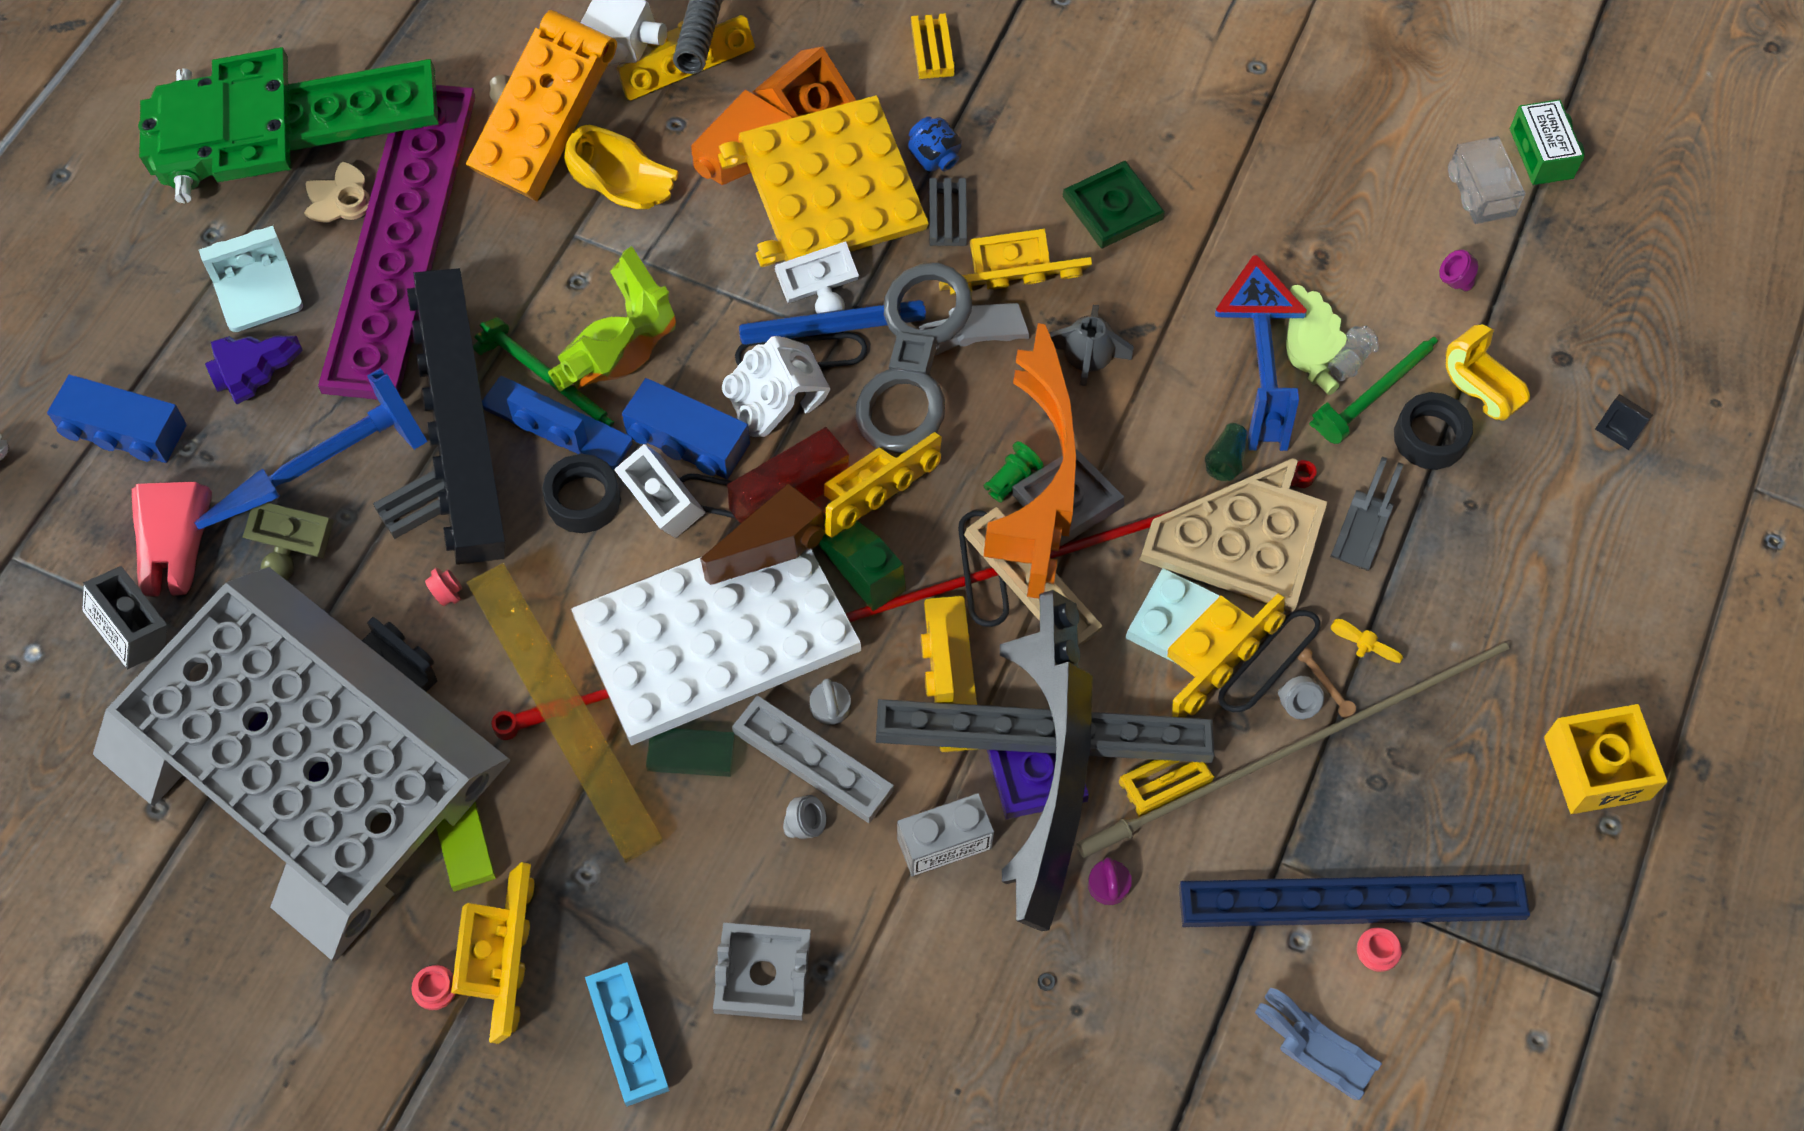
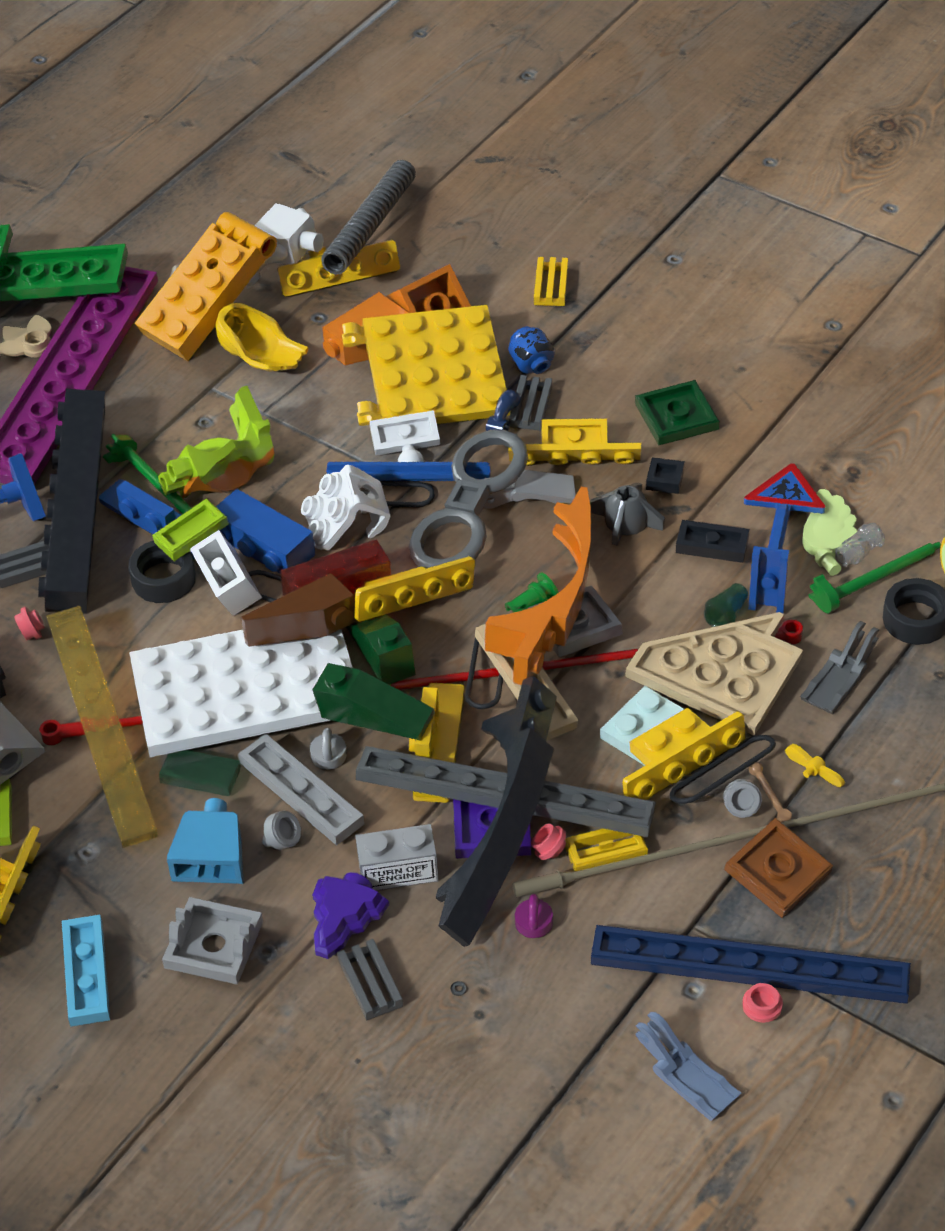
camera: 15 degrees right, 15 degrees down
none -> lime tile [152,498,229,561]
none -> dark azure torso [167,798,243,884]
none -> dark green slope [312,663,435,741]
none -> dark purple rock [312,872,389,959]
none -> dark grey tile [337,939,403,1021]
none -> dark blue arm [485,390,521,431]
none -> coral plate [531,824,566,860]
none -> black plate [646,457,685,494]
none -> black plate [676,520,749,563]
none -> dark orange tile [724,818,833,918]

